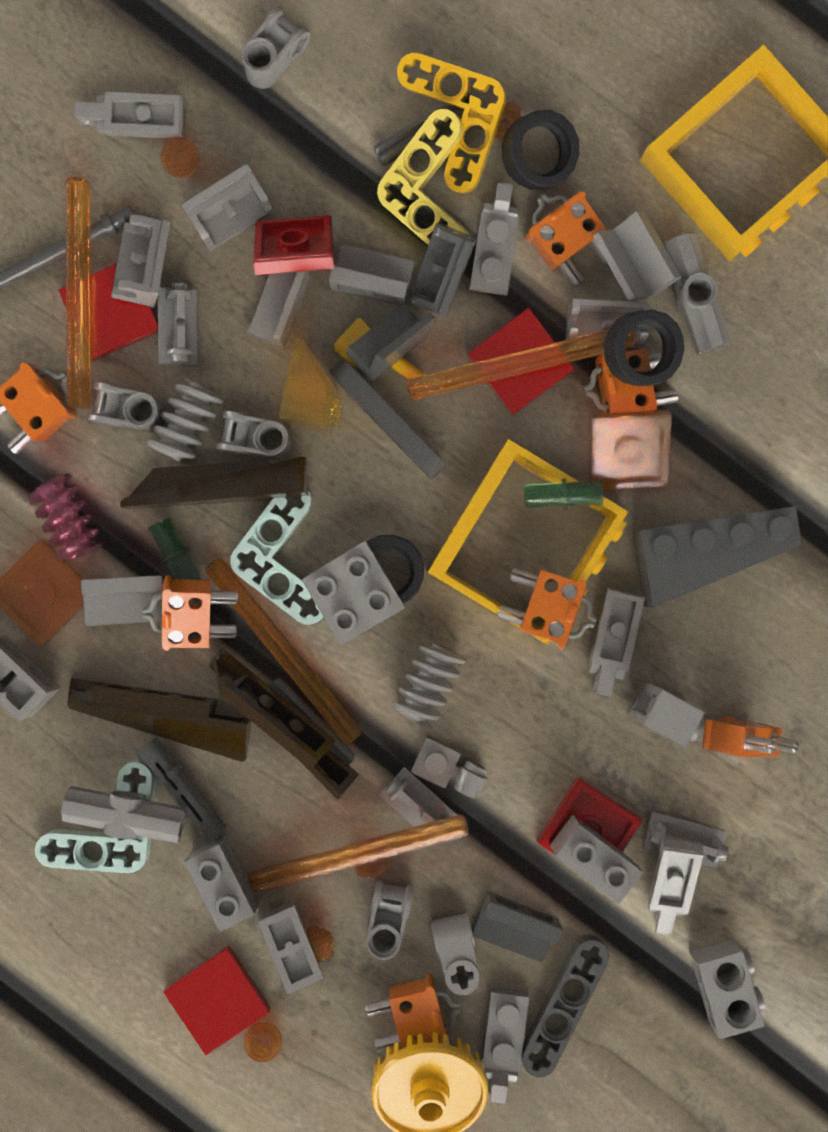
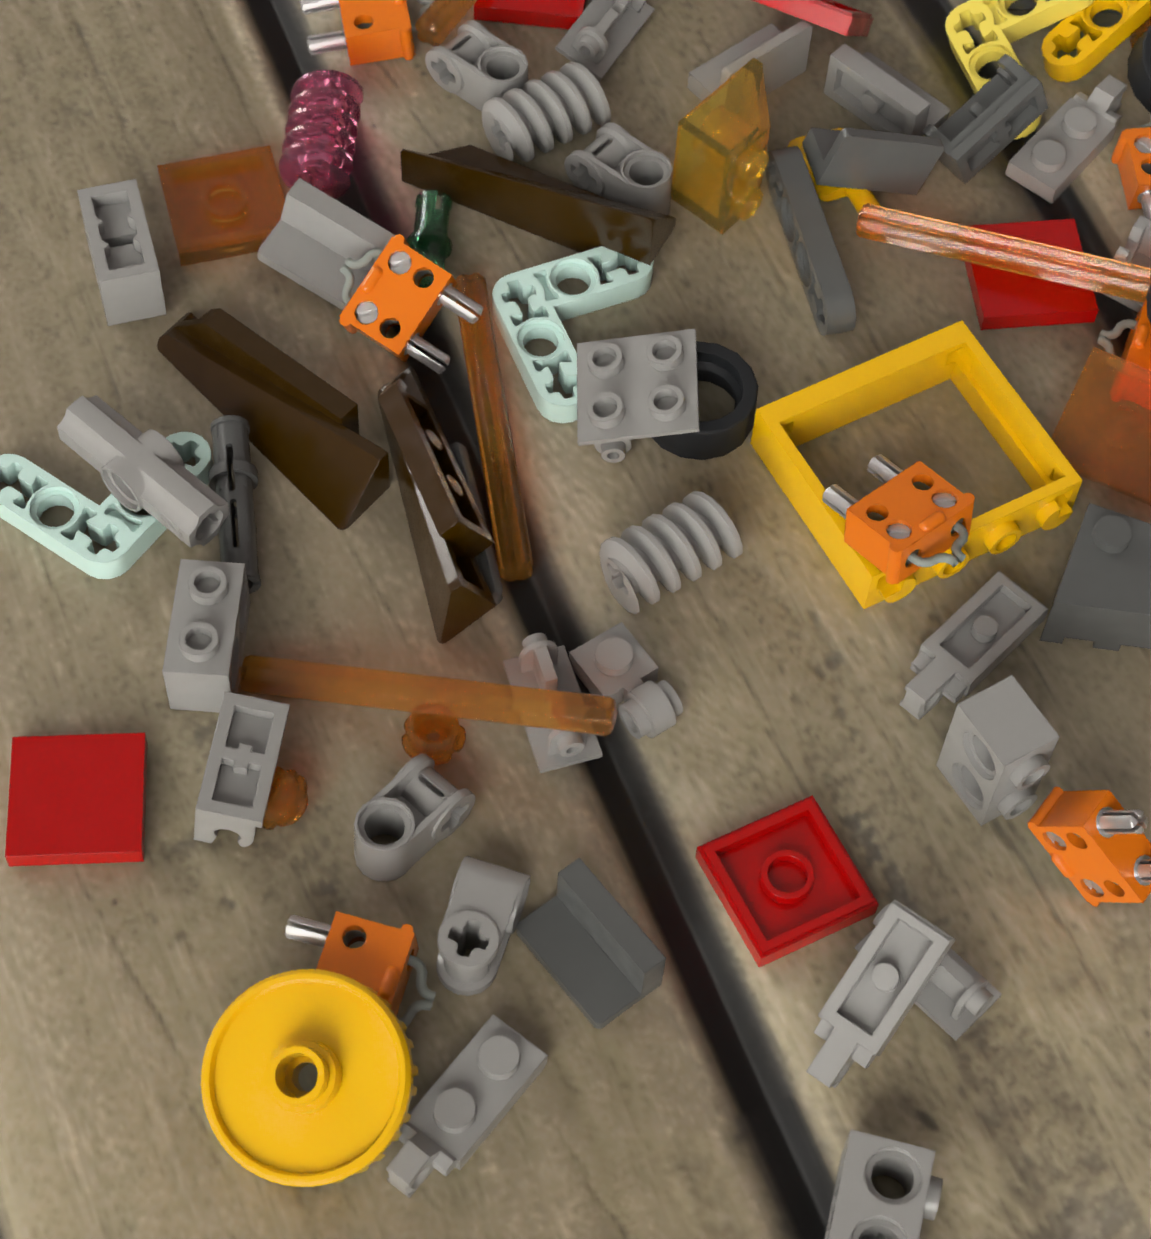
camera: 25 degrees right, 30 degrees down
clear orange plate [244,1022,282,1062] -> none
dark grey beam [522,934,609,1078] -> none
clear green axle [523,479,603,510] -> none
light grey brick [550,815,643,904] -> none

